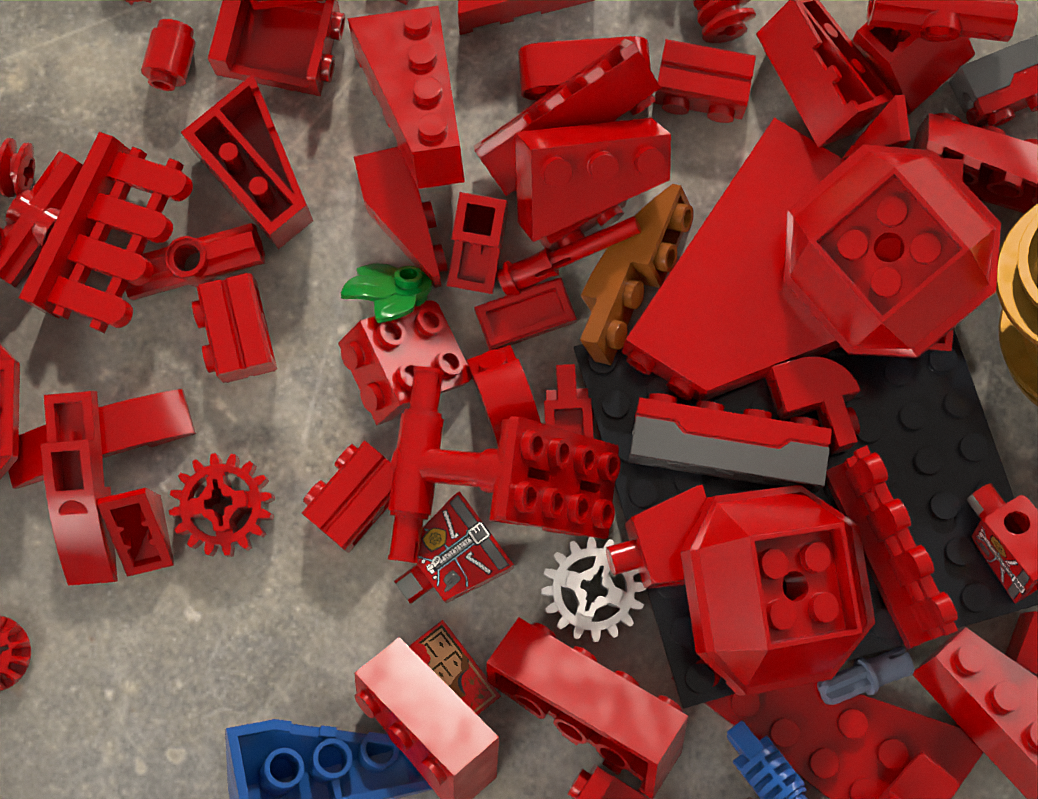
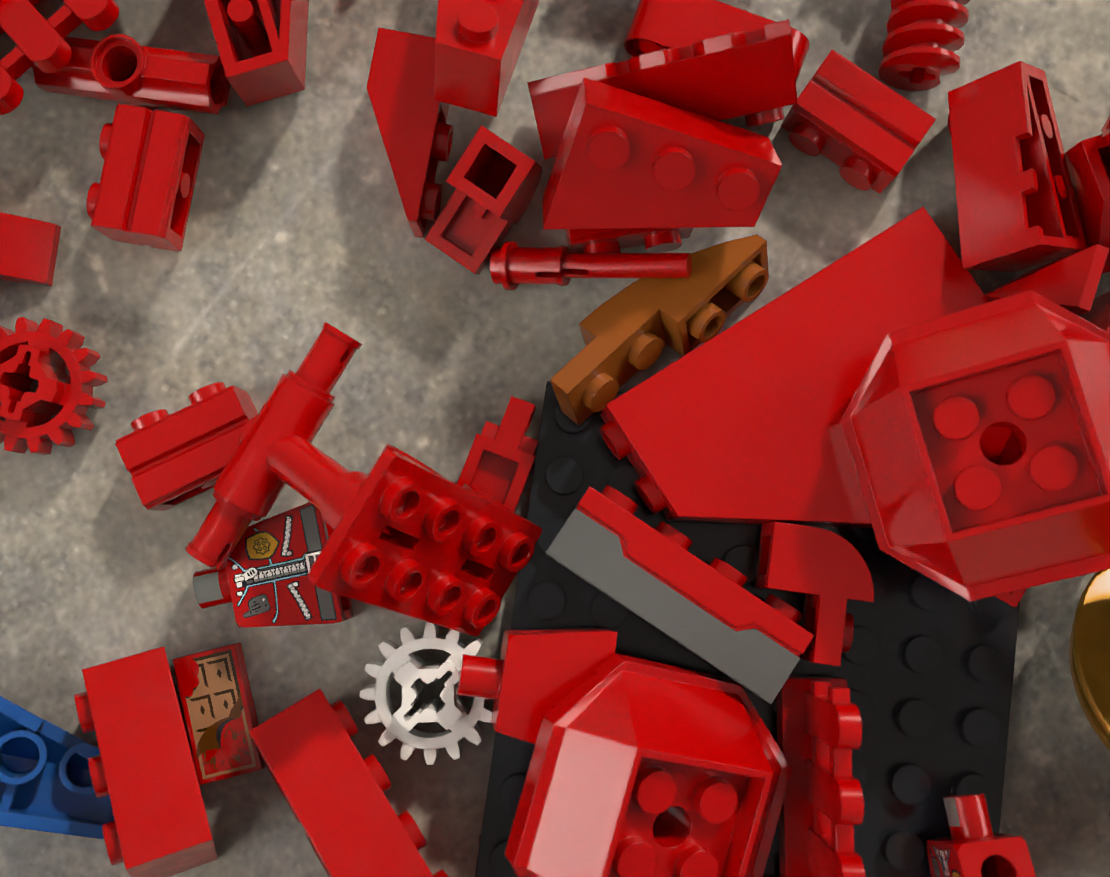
camera: 20 degrees right, 5 degrees up
red bracket [338,300,472,426] -> none
green plate [341,263,432,323] -> none
red brick [467,344,541,448] -> none
red tile [474,277,577,350] -> none

